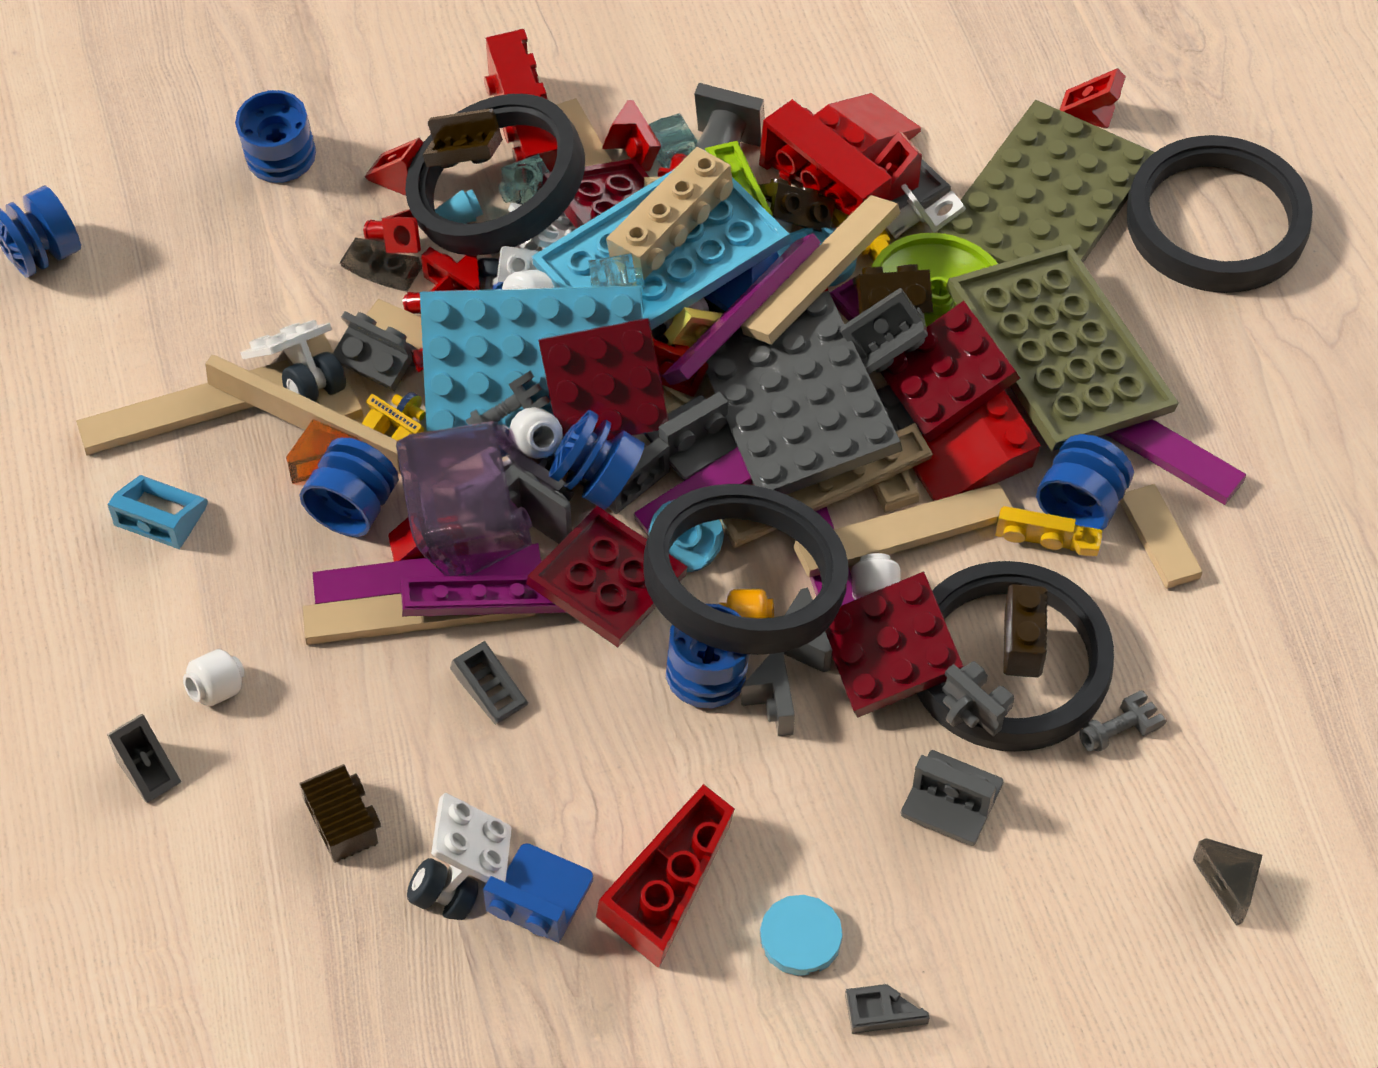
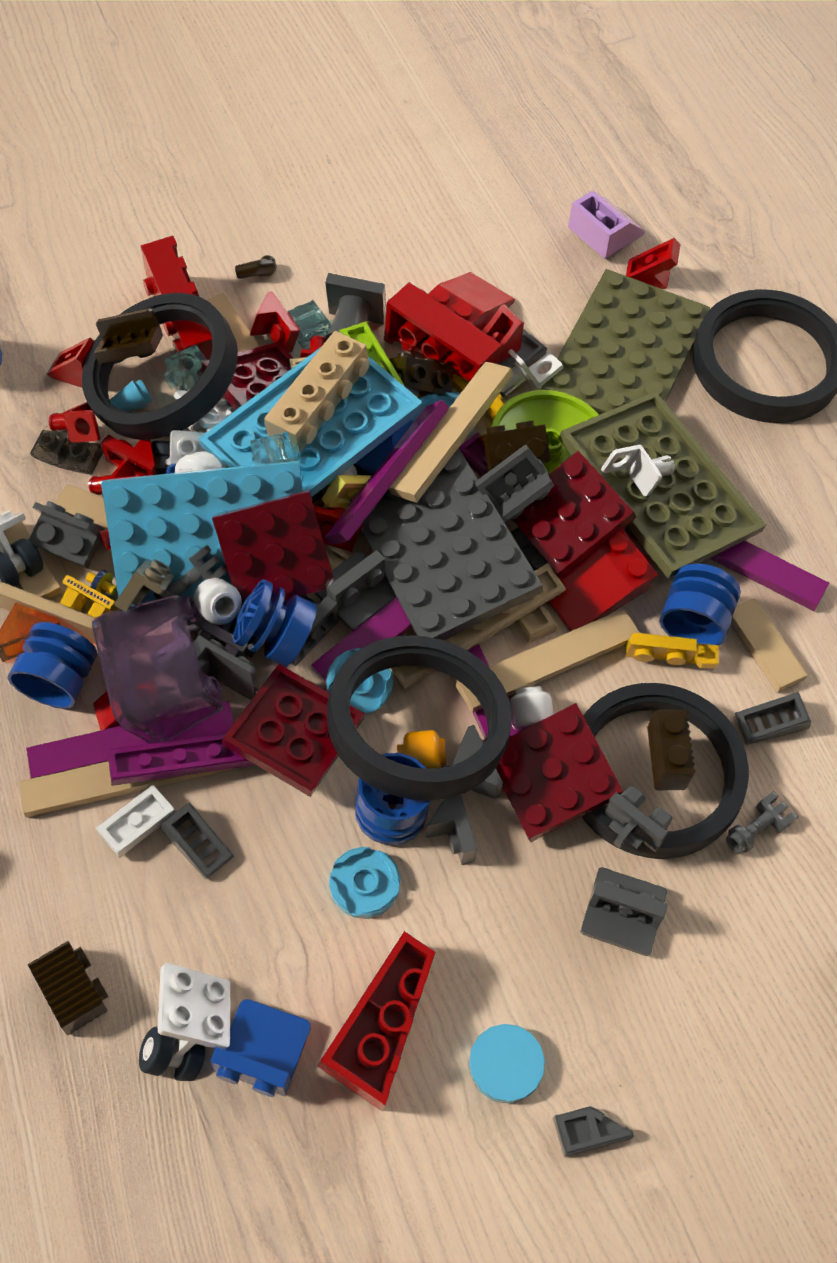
camera: 10 degrees left, 5 degrees up
none -> white plate [96,785,176,858]
none -> dark tan bracket [114,558,174,612]
none -> dark brown arm [235,255,277,279]
none -> medium azure tile [329,847,400,919]
none -> lavender slope [568,191,645,259]
none -> white bracket [601,445,675,496]
none -> dark grey slope [735,692,811,745]

